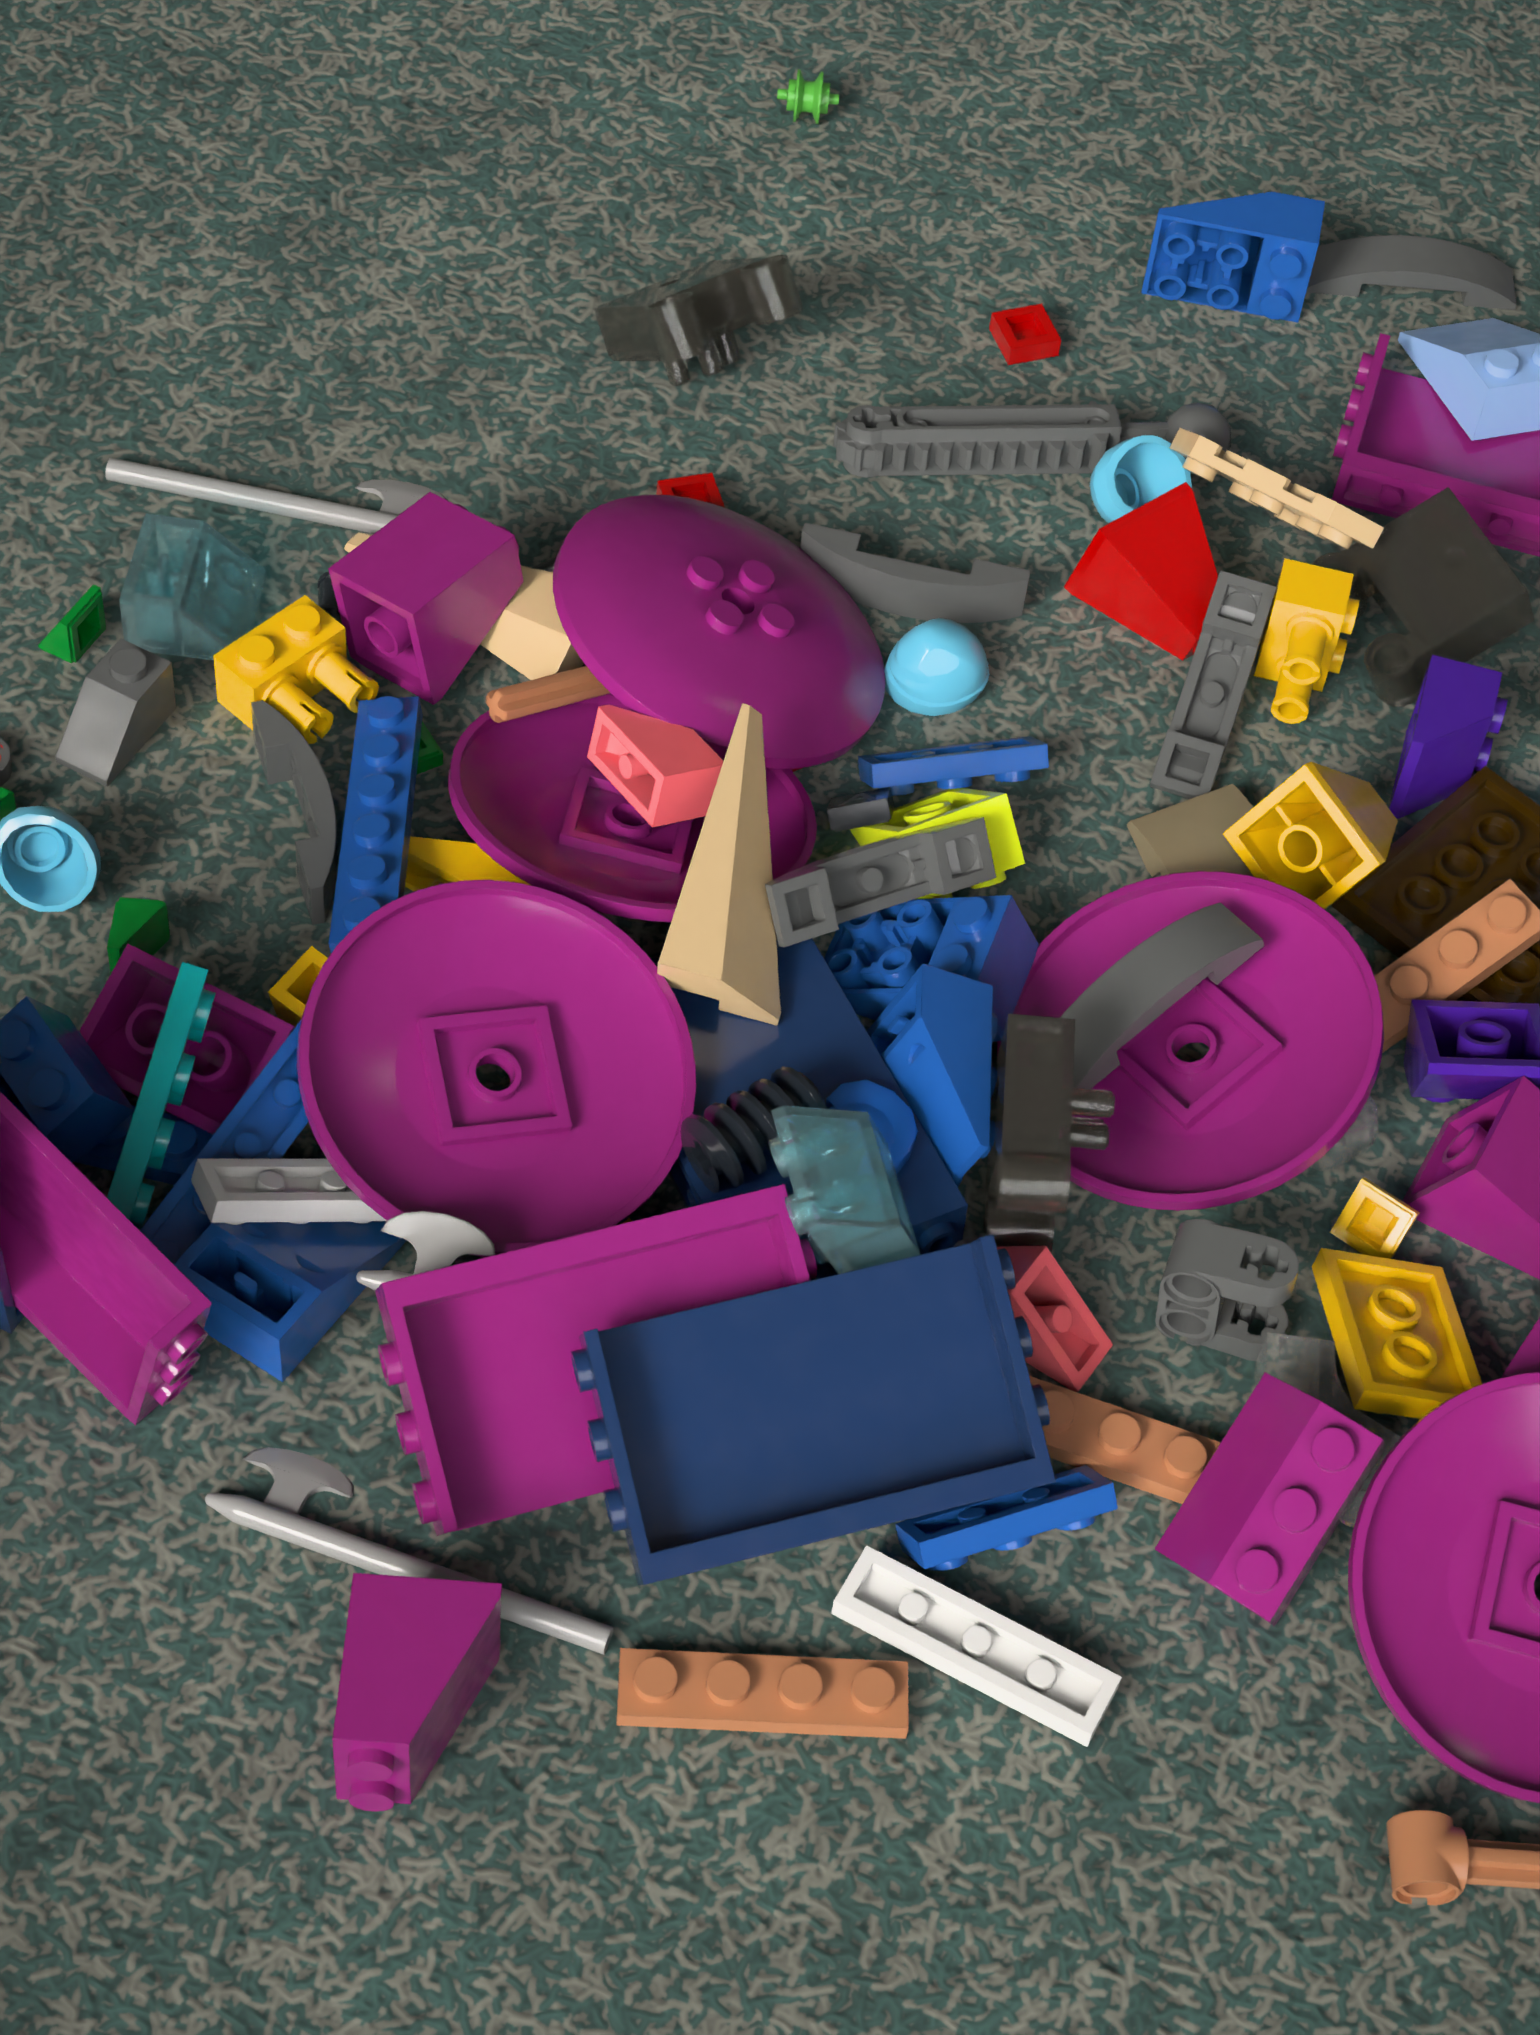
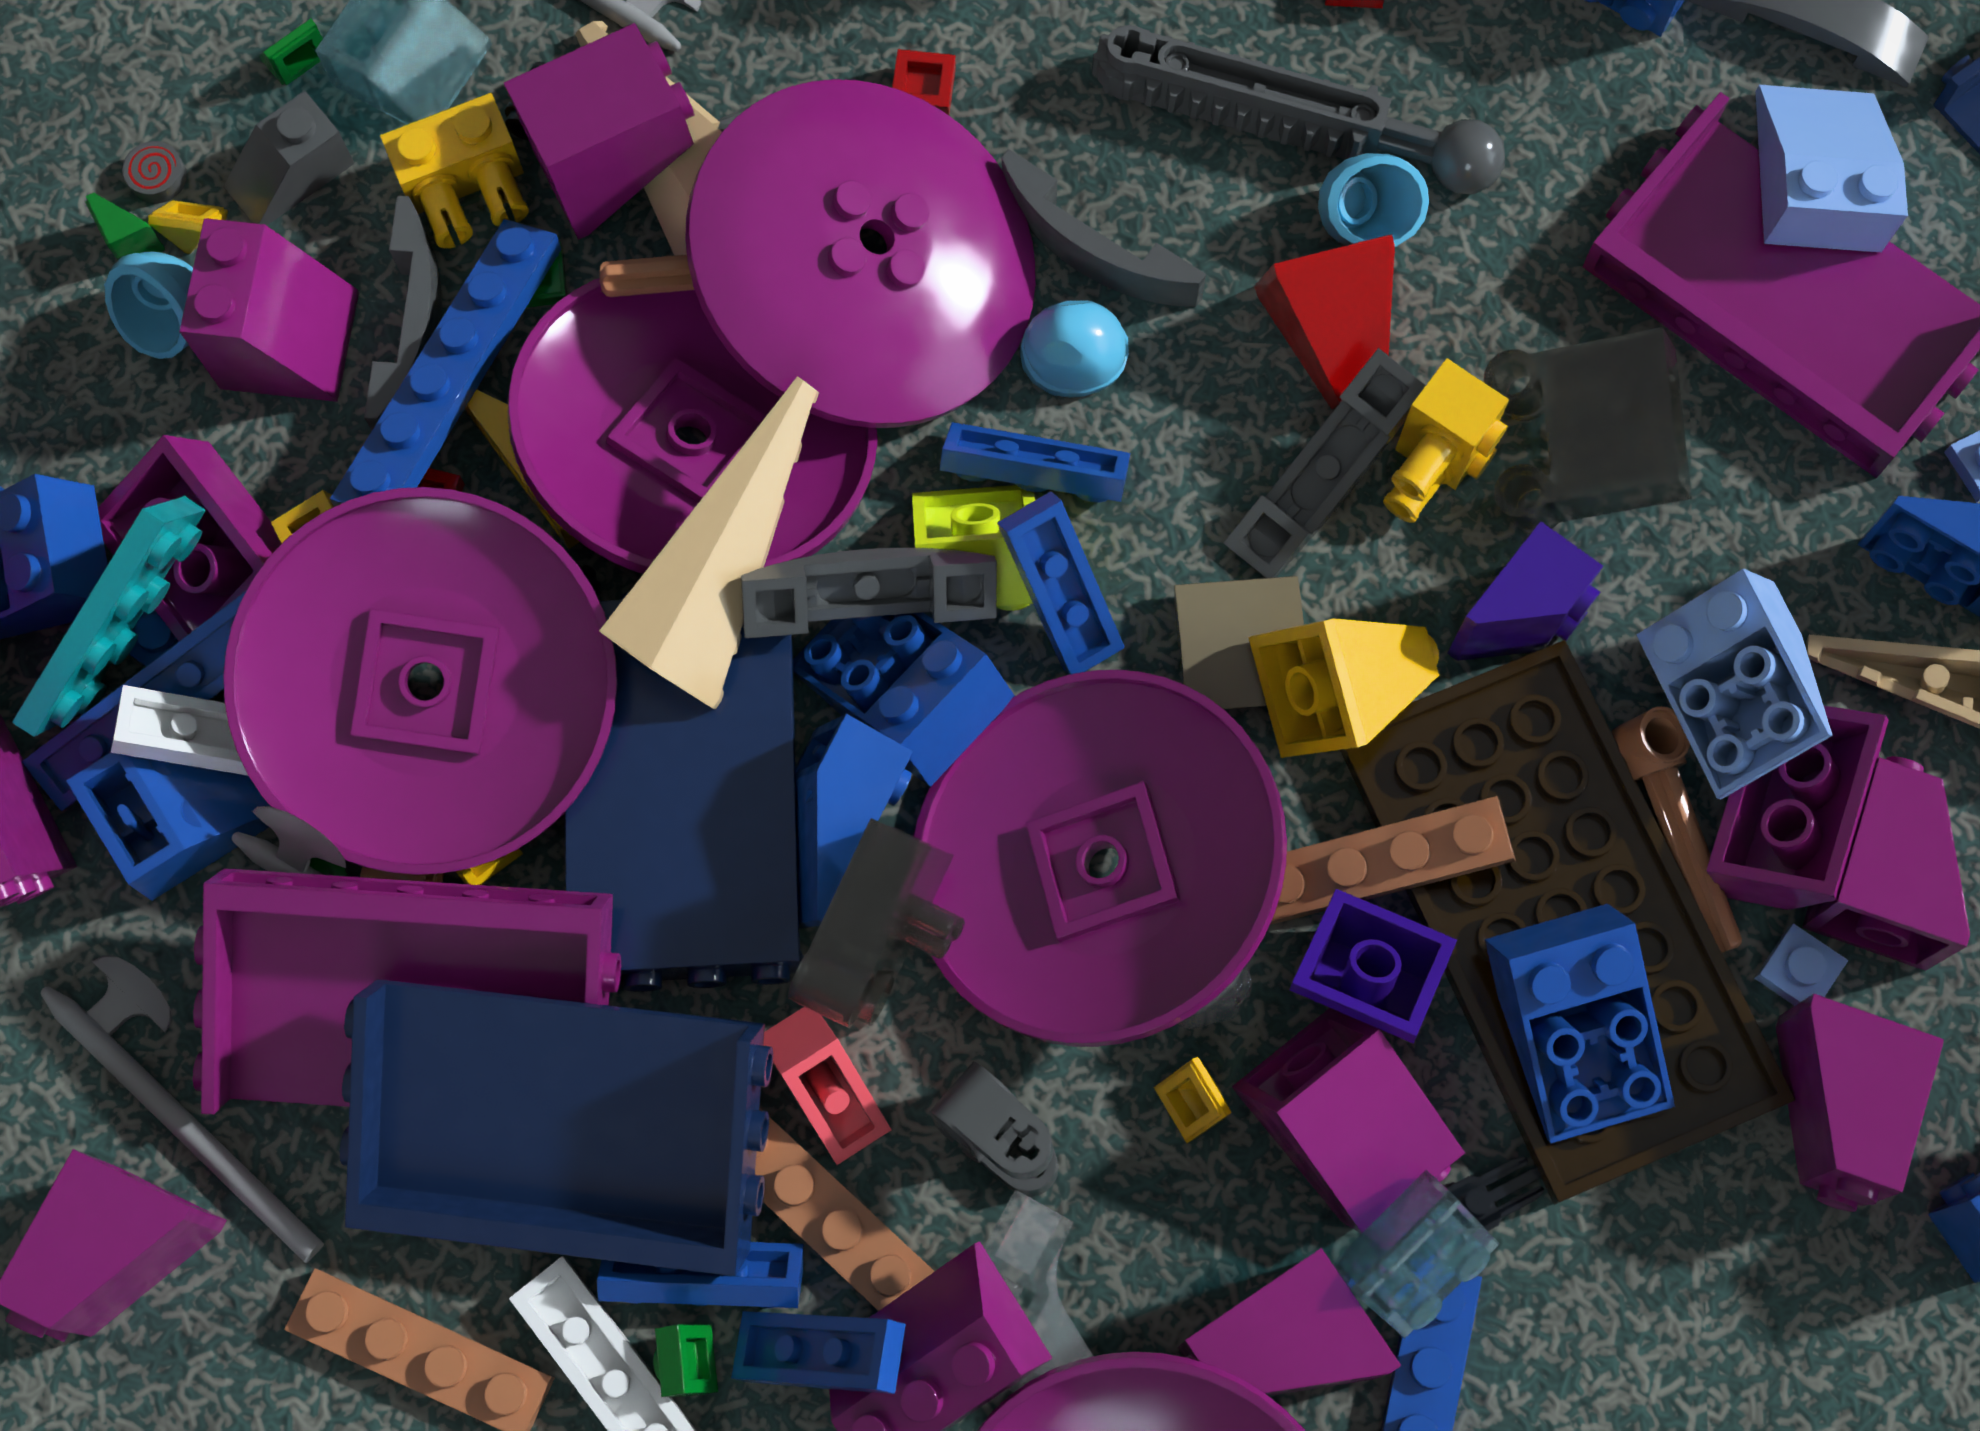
camera: 30 degrees right, 20 degrees up
green slope [107,897,170,974] -> none
coral slope [587,705,723,828] -> none
black piece [680,1066,834,1194] -> none
clear light blue slope [769,1106,921,1274] -> none
blue piece [826,1079,918,1212] -> none
black tile [827,787,895,832] -> none
dark grey slope [1028,903,1264,1104] -> none
tan plate [1170,428,1384,550] -> none
yellow plate [1312,1248,1482,1419] -> none
none -> yellow slope [148,200,228,254]
none -> magenta slope [179,218,359,402]
none -> green plate [653,1324,718,1397]
none -> blue plate [731,1311,906,1394]
none -> blue plate [997,491,1125,675]

